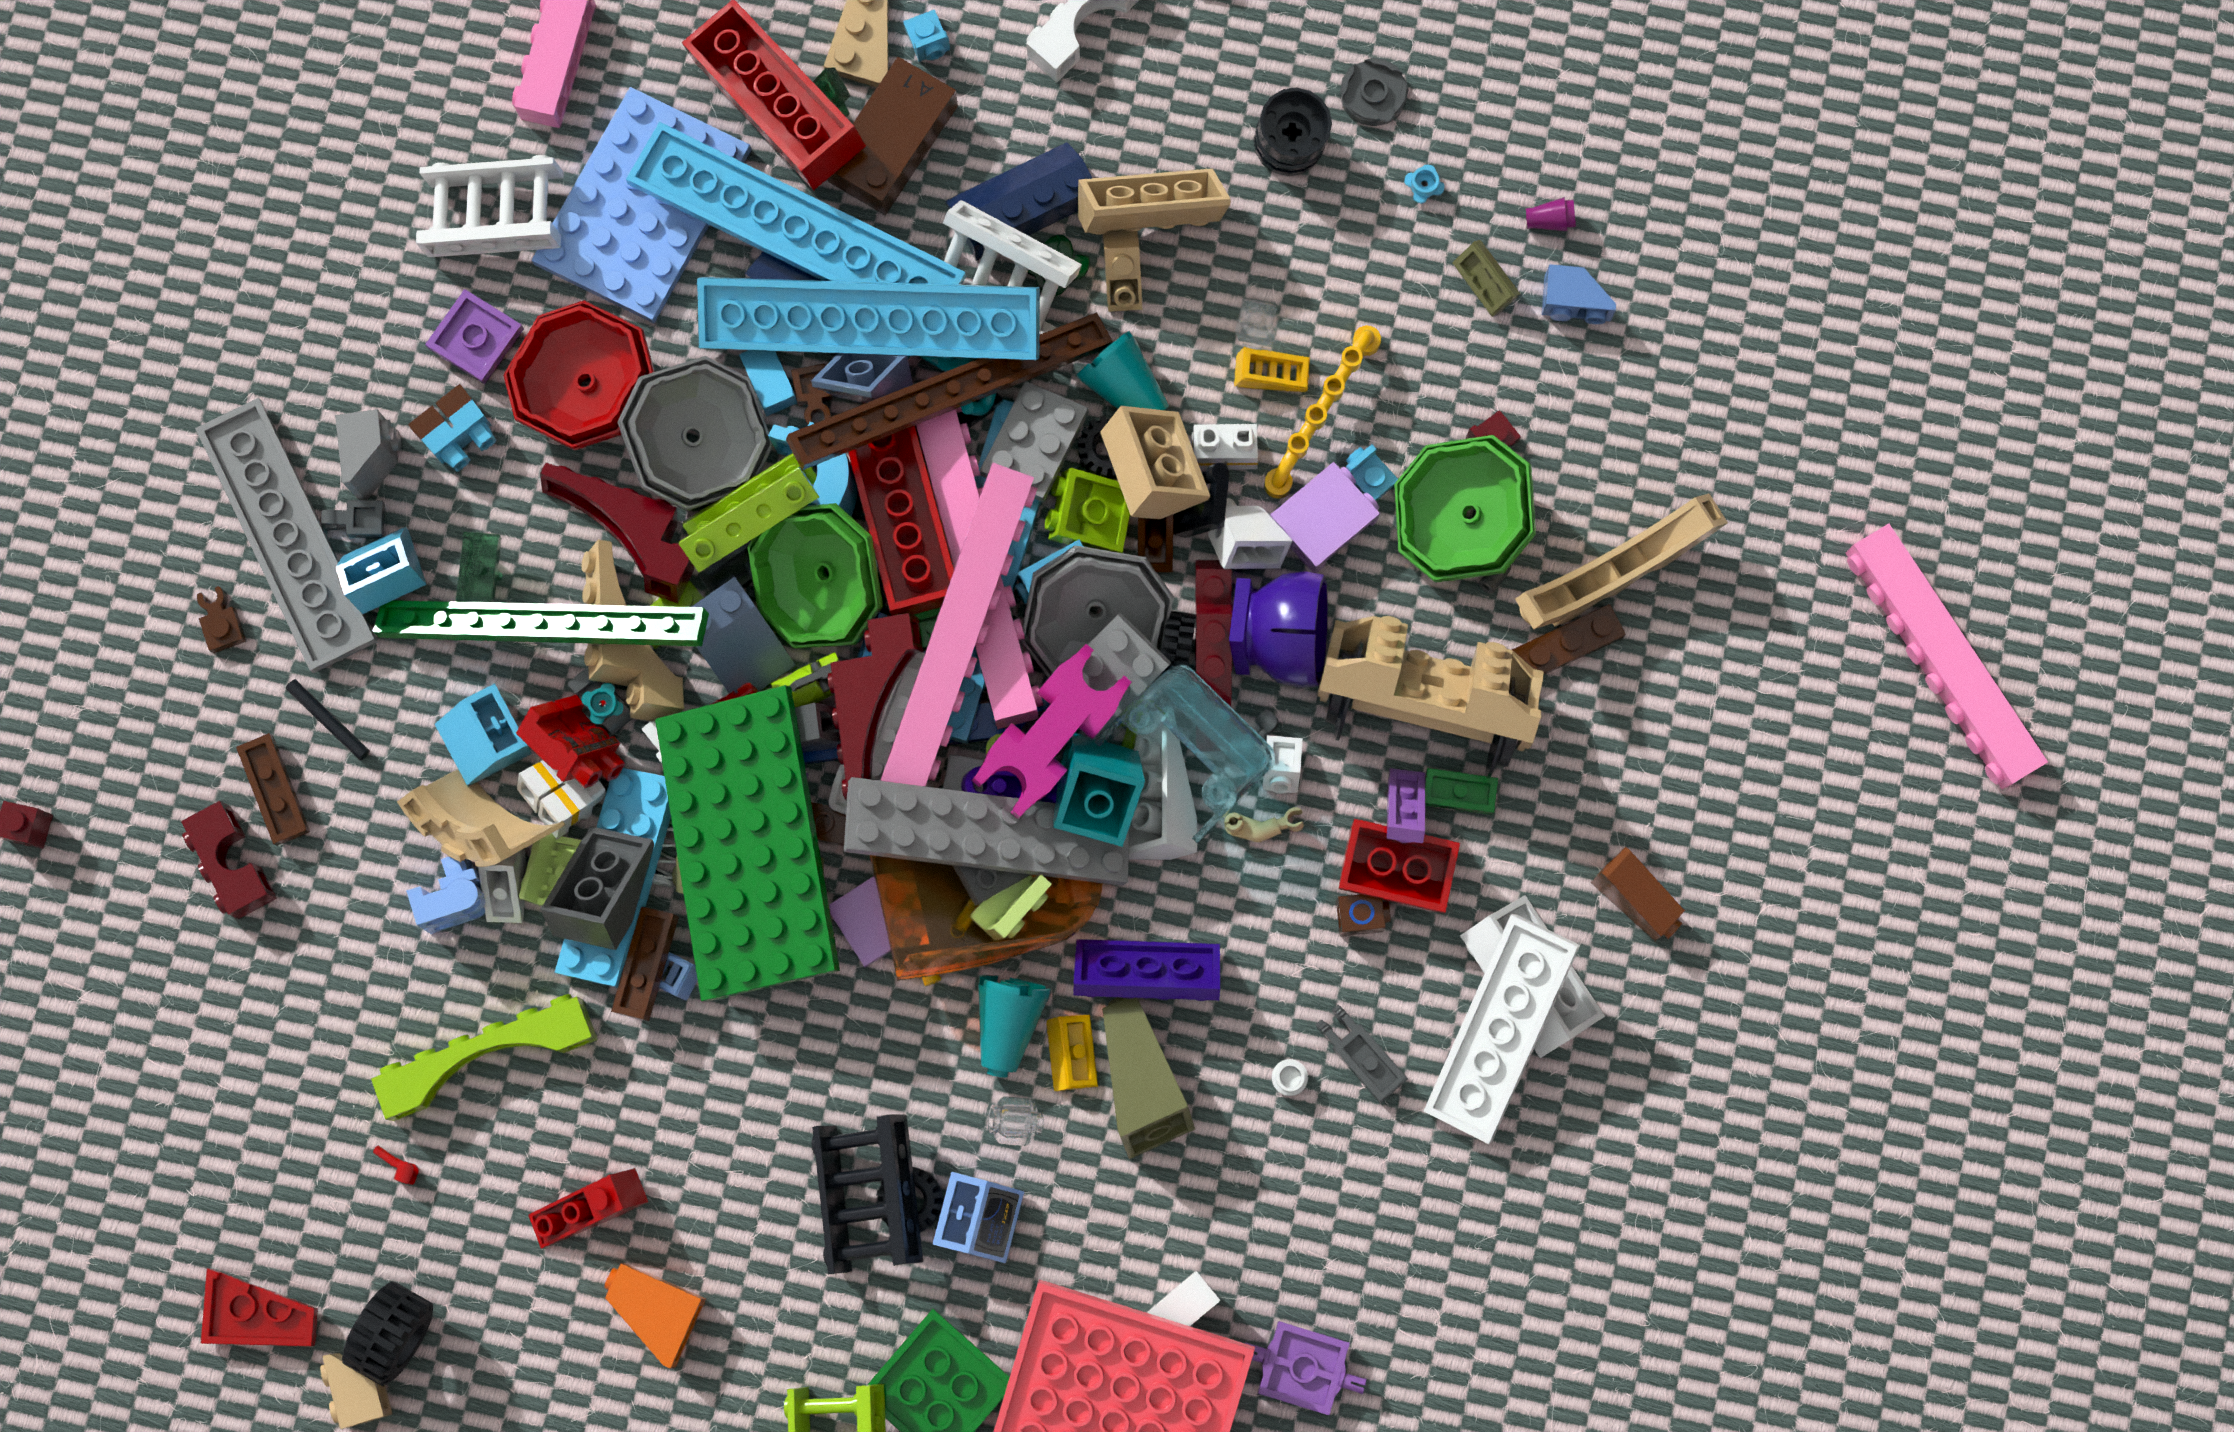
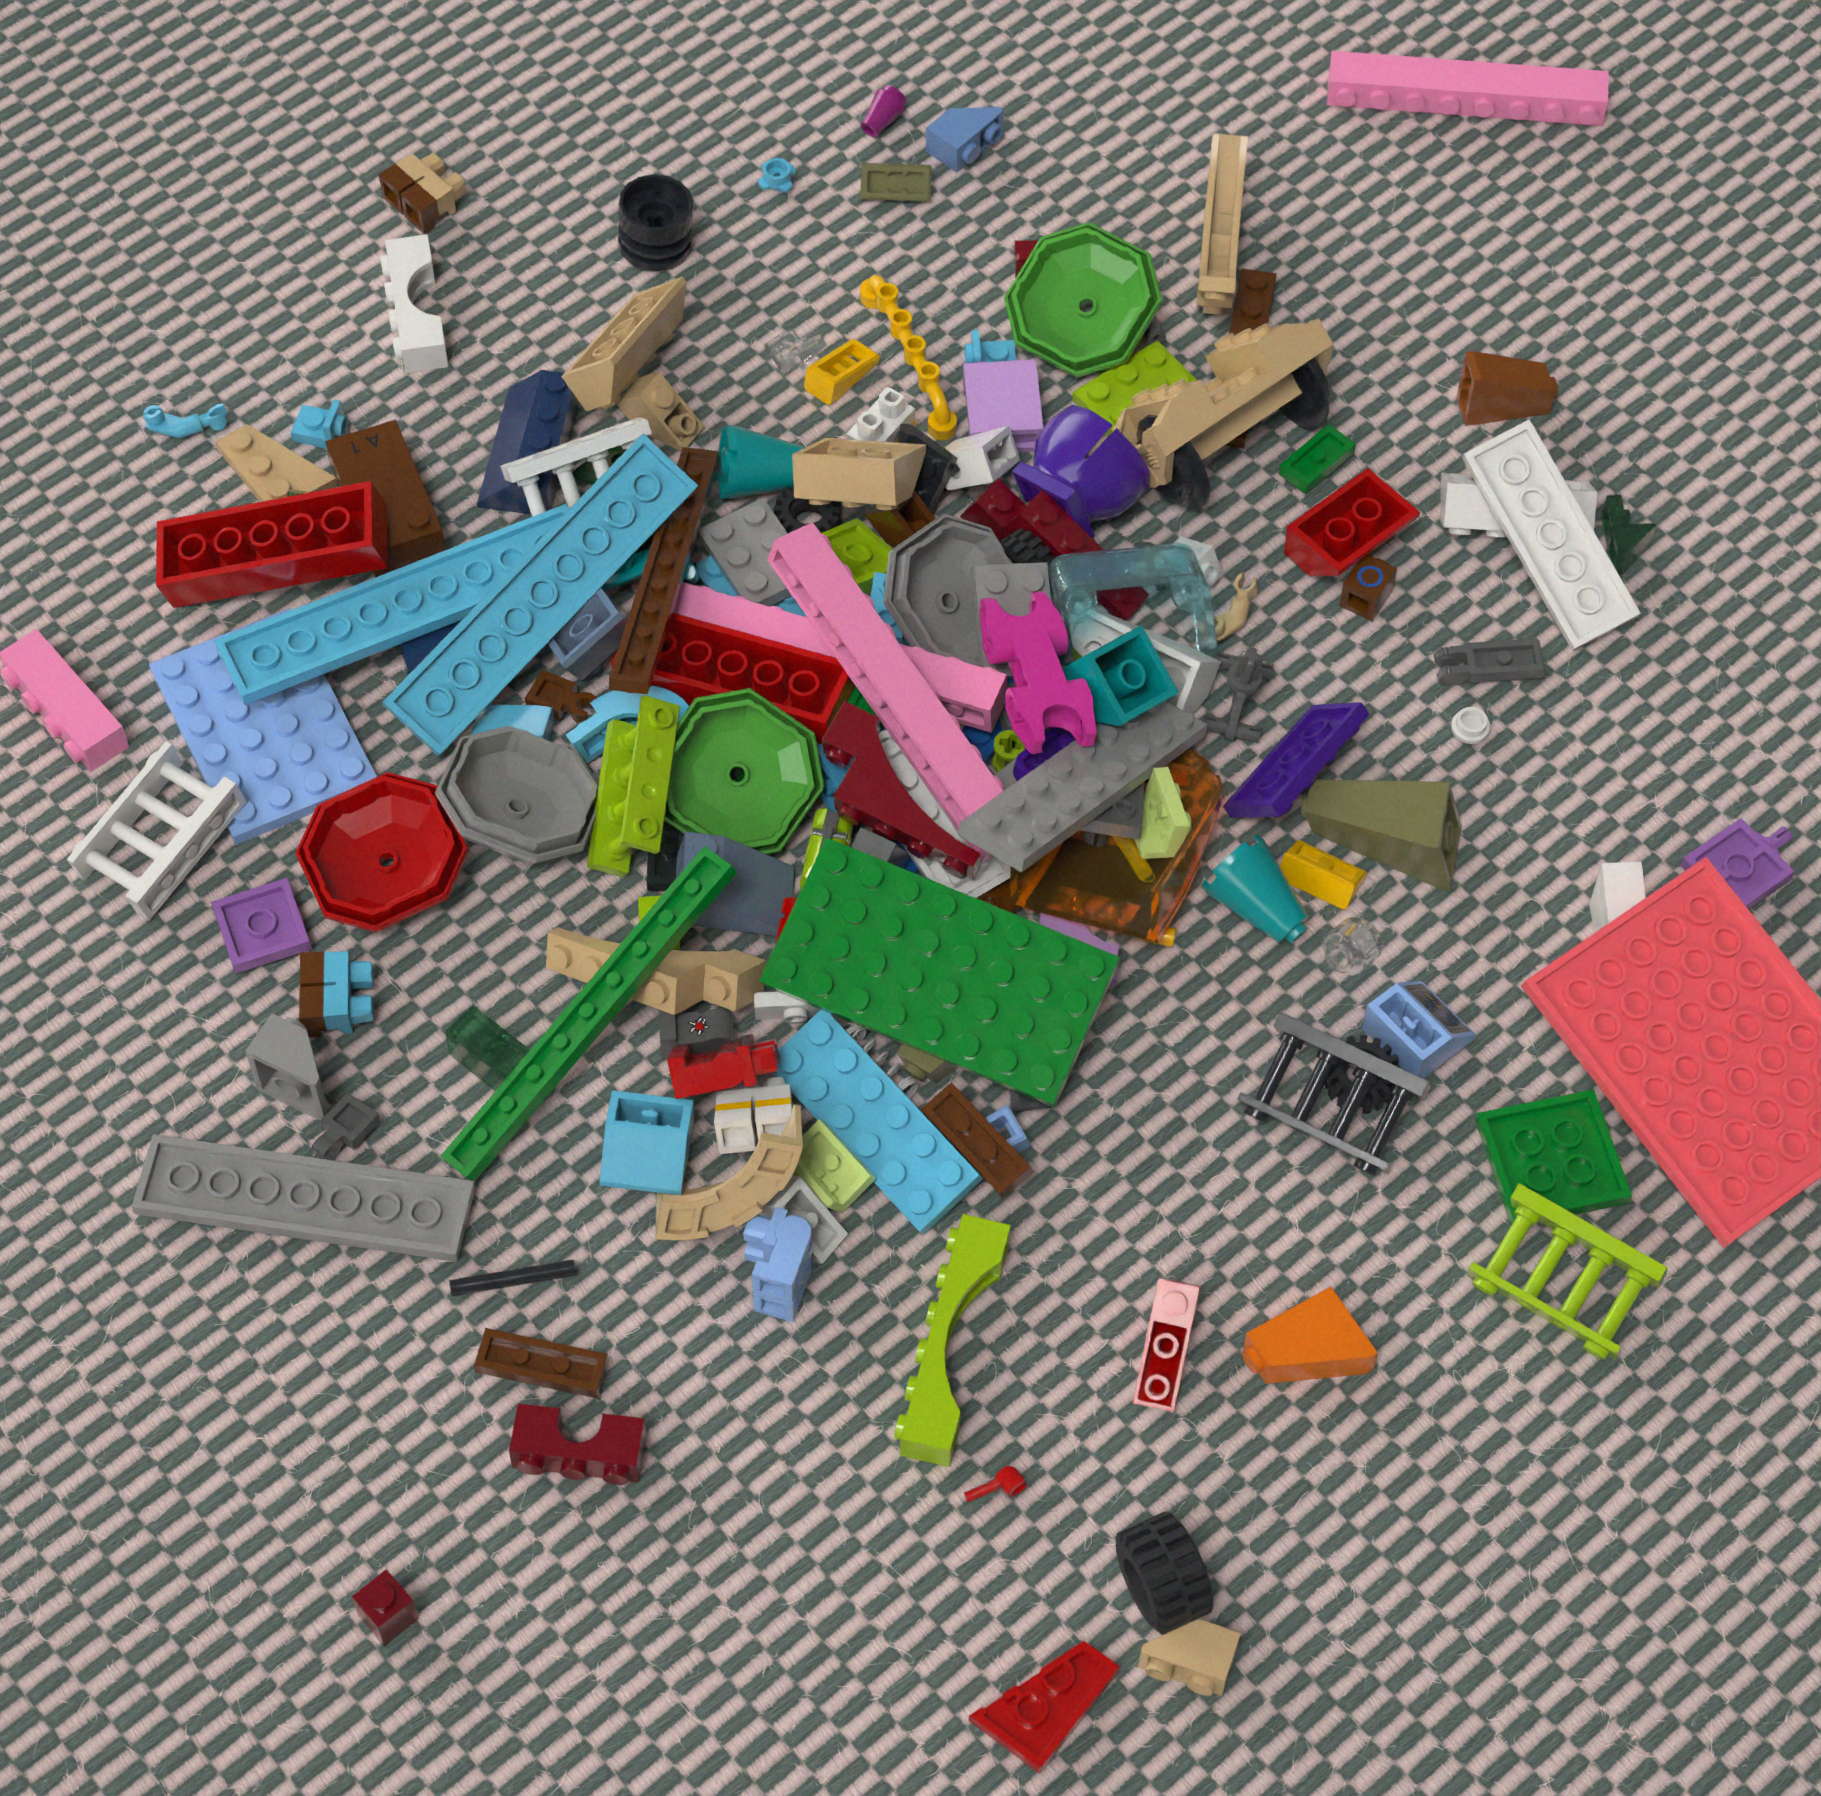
camera: 55 degrees left, 20 degrees down
reddish brown plate [197,586,247,653] -> none
medium azure slope [336,527,427,614] -> none
dark red arch [540,463,694,604] -> none
dark grey slope [540,826,654,950] -> none
teal plate [582,683,624,725] -> none
dark grey tile [1340,58,1408,126] -> none
medium lavender plate [1387,768,1425,843] -> none
none -> lime plate [1072,340,1197,437]
none -> dark grey axle [1203,648,1274,743]
none -> clear green slope [1601,494,1656,577]

